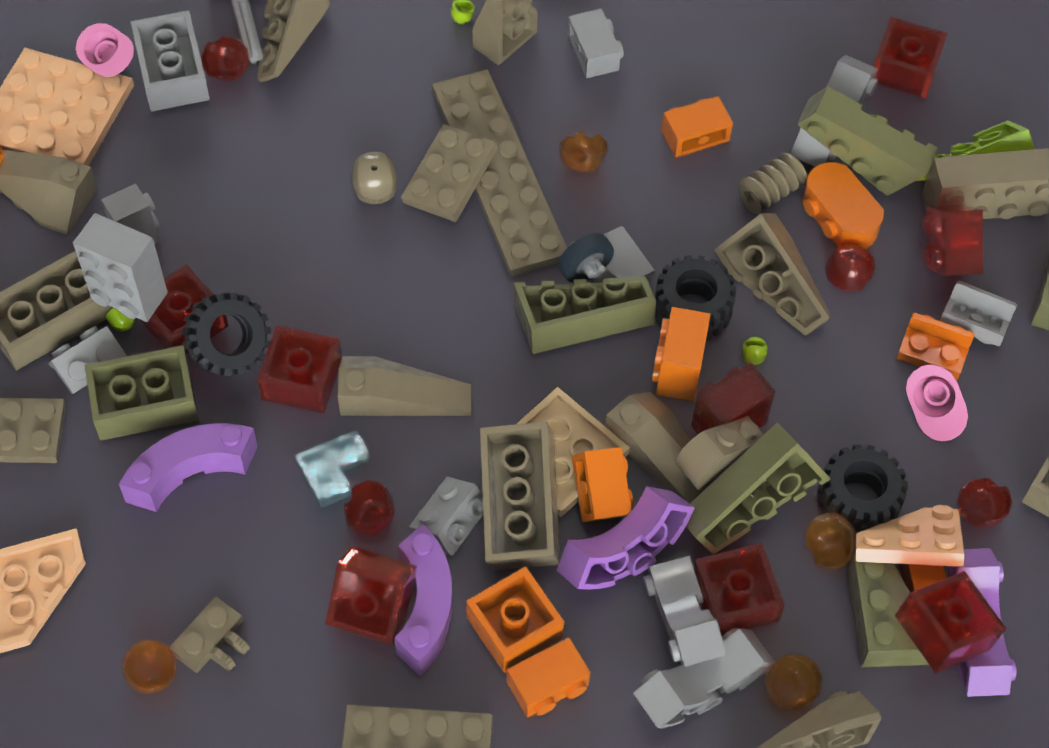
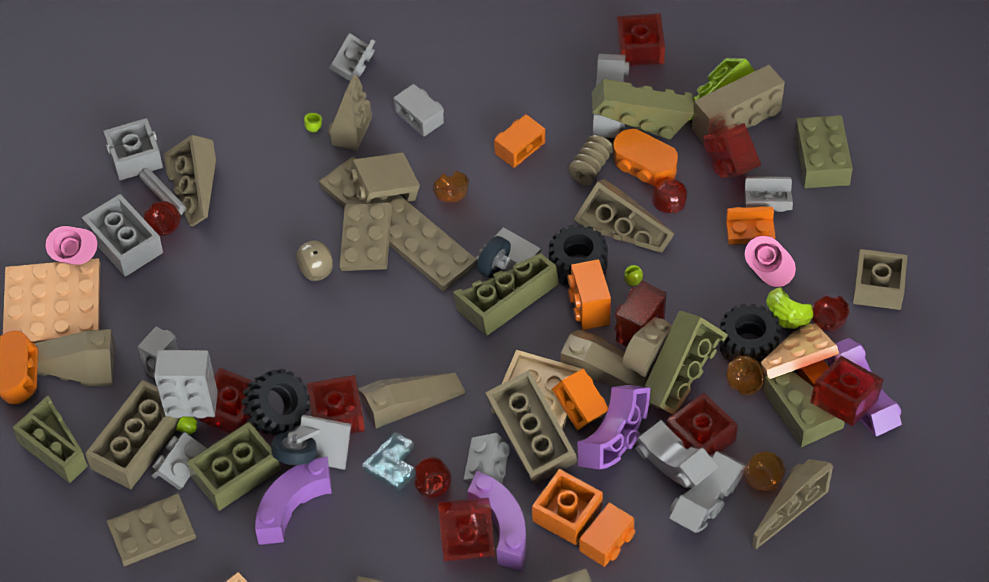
camera: 20 degrees left, 5 degrees down
none -> light grey plate [271,415,351,470]
none -> dark tan panel [348,153,420,204]
none -> lime hair [766,287,813,329]

